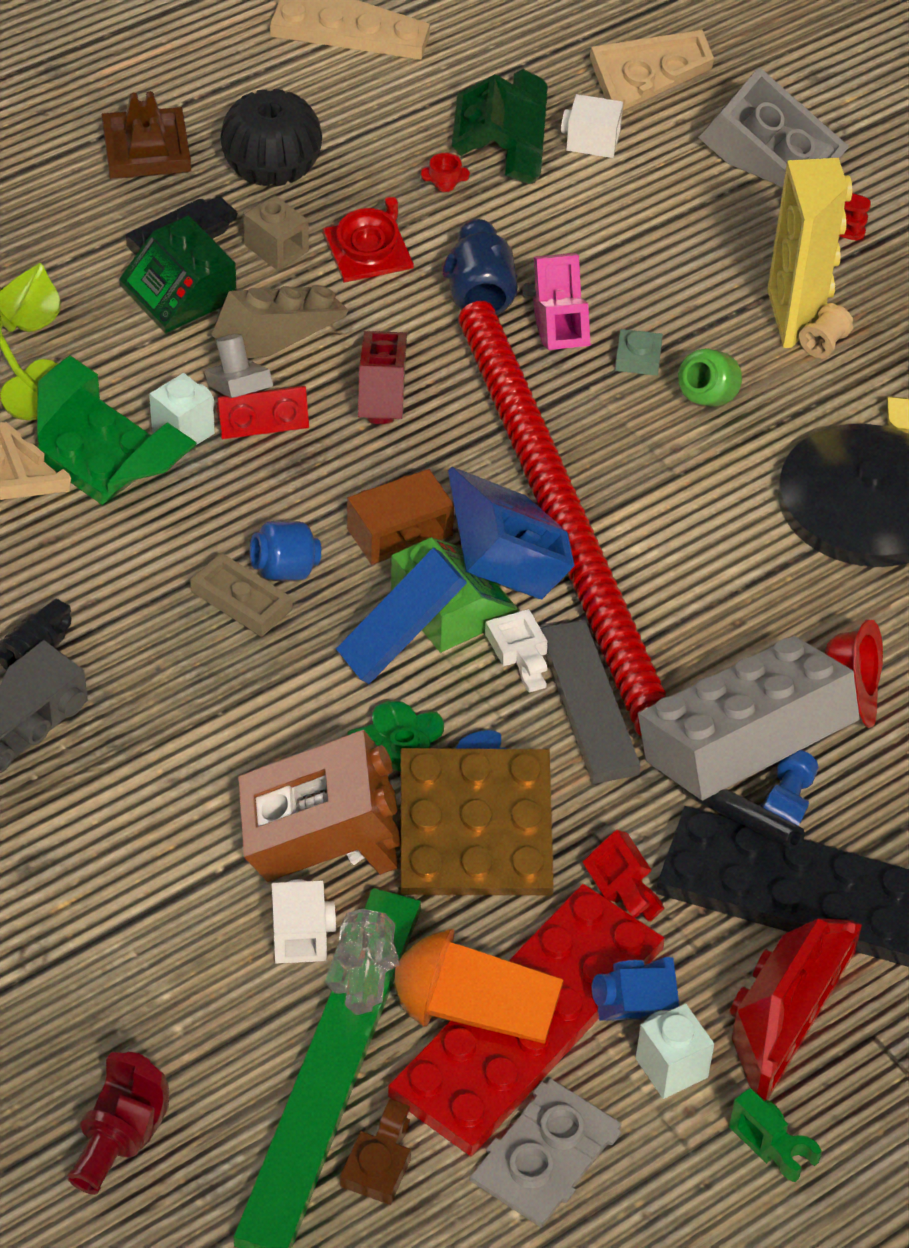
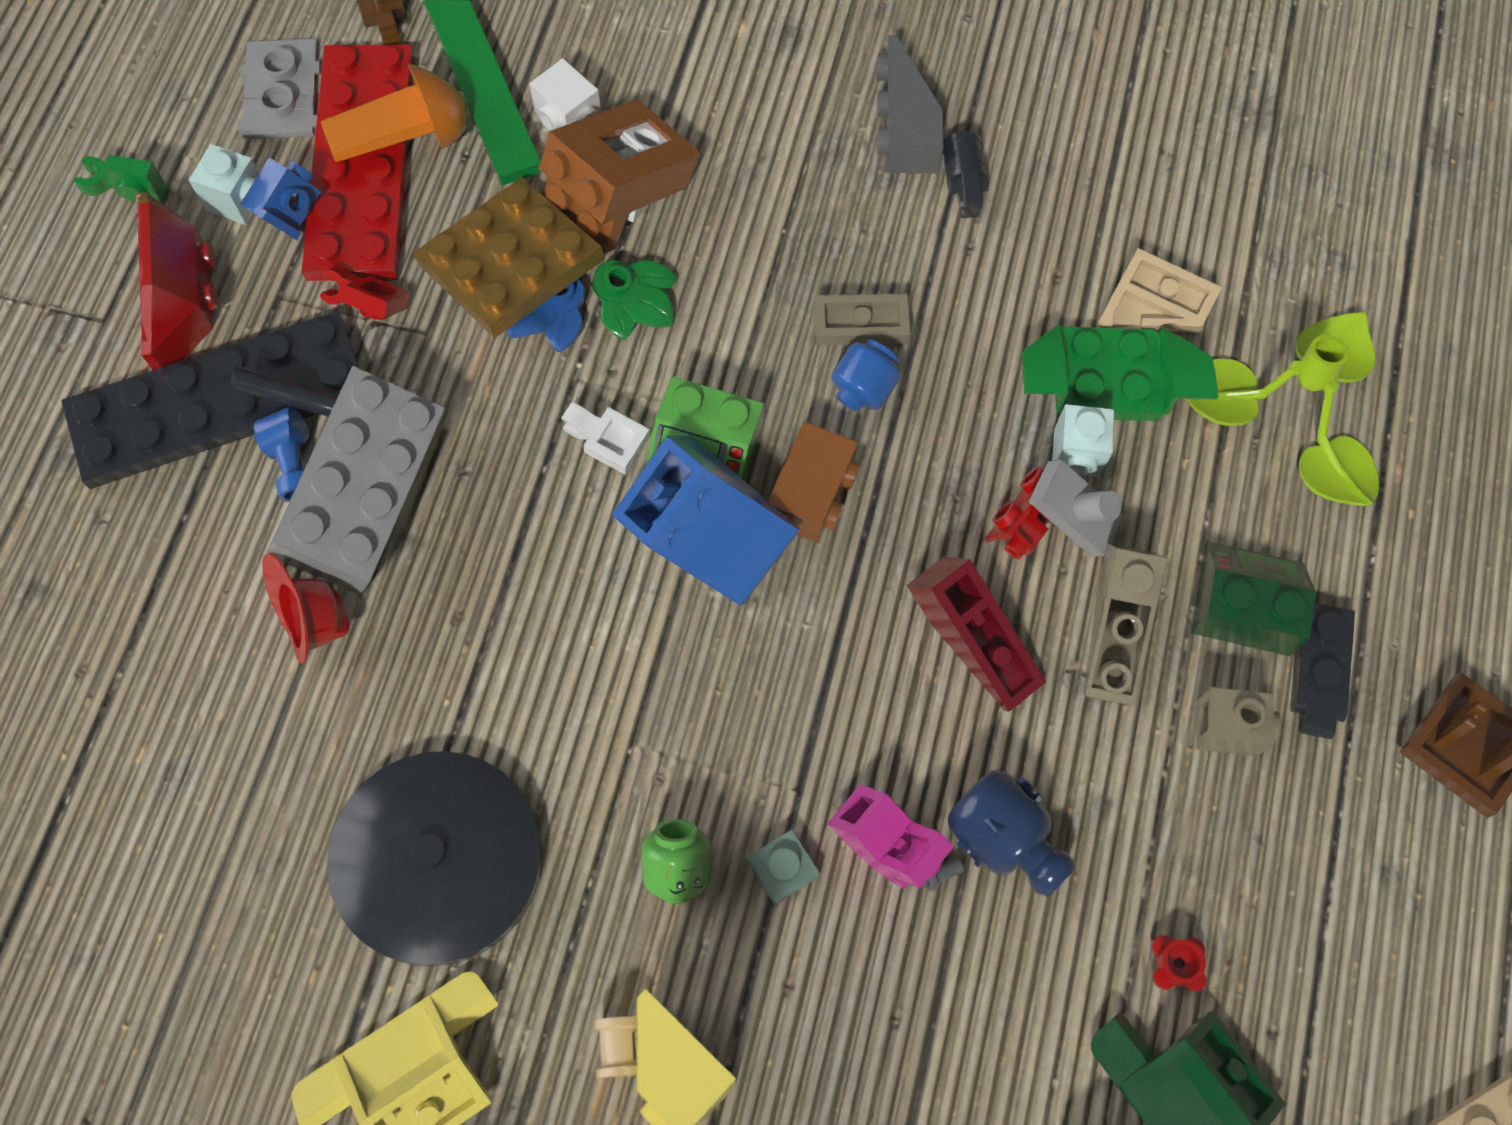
camera: 140 degrees right, 20 degrees up
black wheel [220,89,322,186] -> none
red hat [323,197,414,283] -> none
clear rock [325,909,400,1015] -> none
blue tile [336,547,467,684] -> none
red piece [458,301,667,737] -> none
dark grey tile [540,620,640,784] -> none

